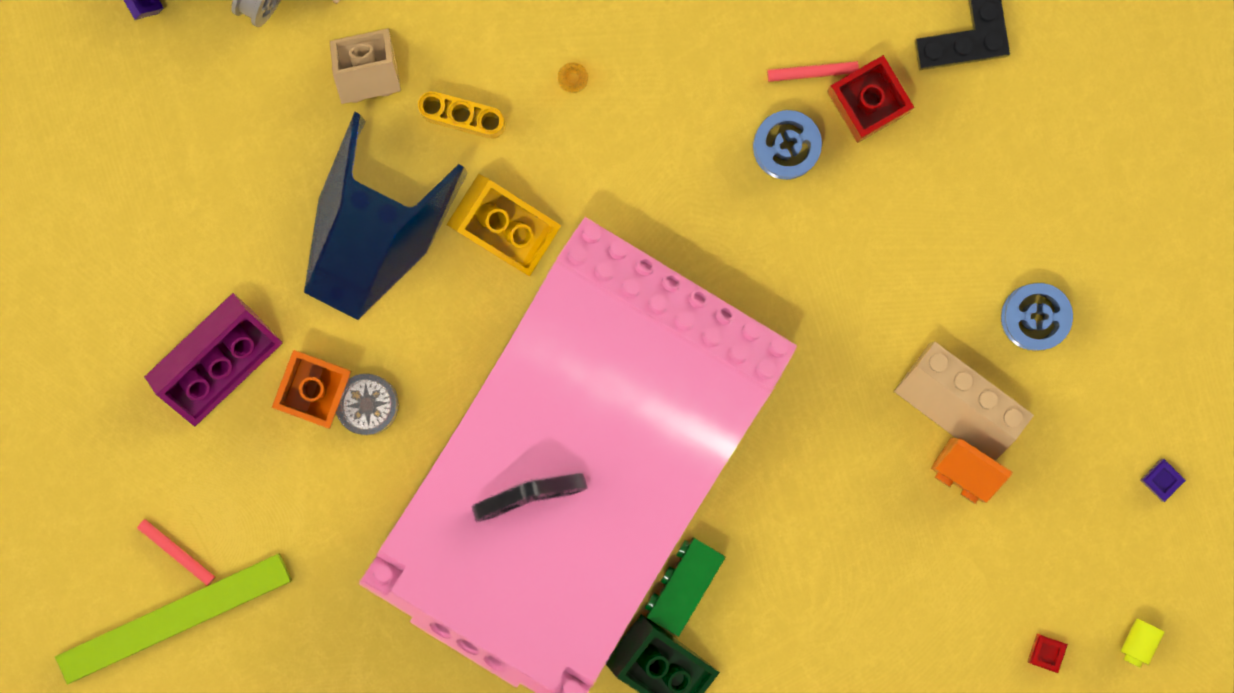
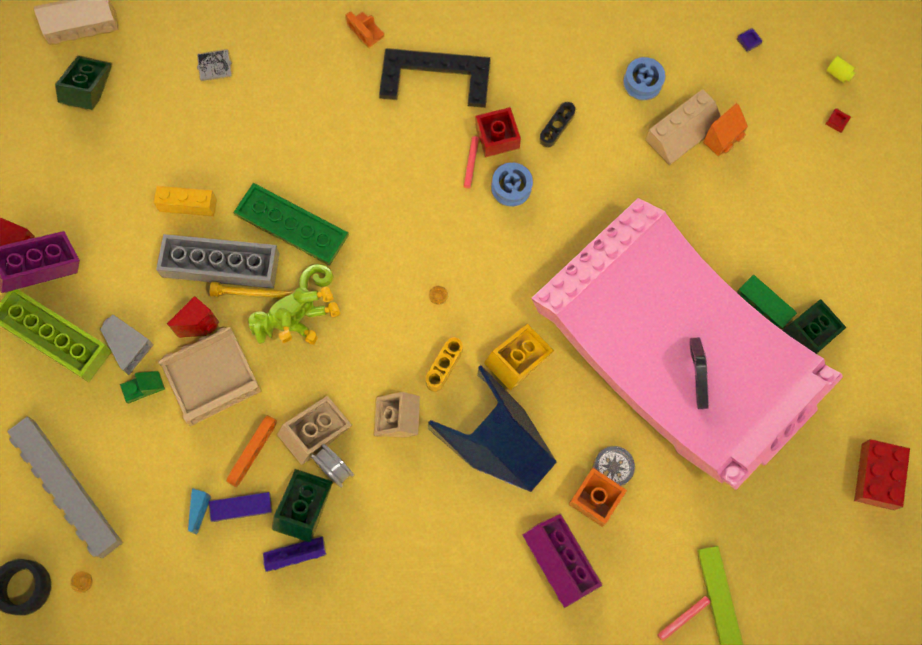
camera: 75 degrees left, 15 degrees down
none -> black beam [540,102,576,147]

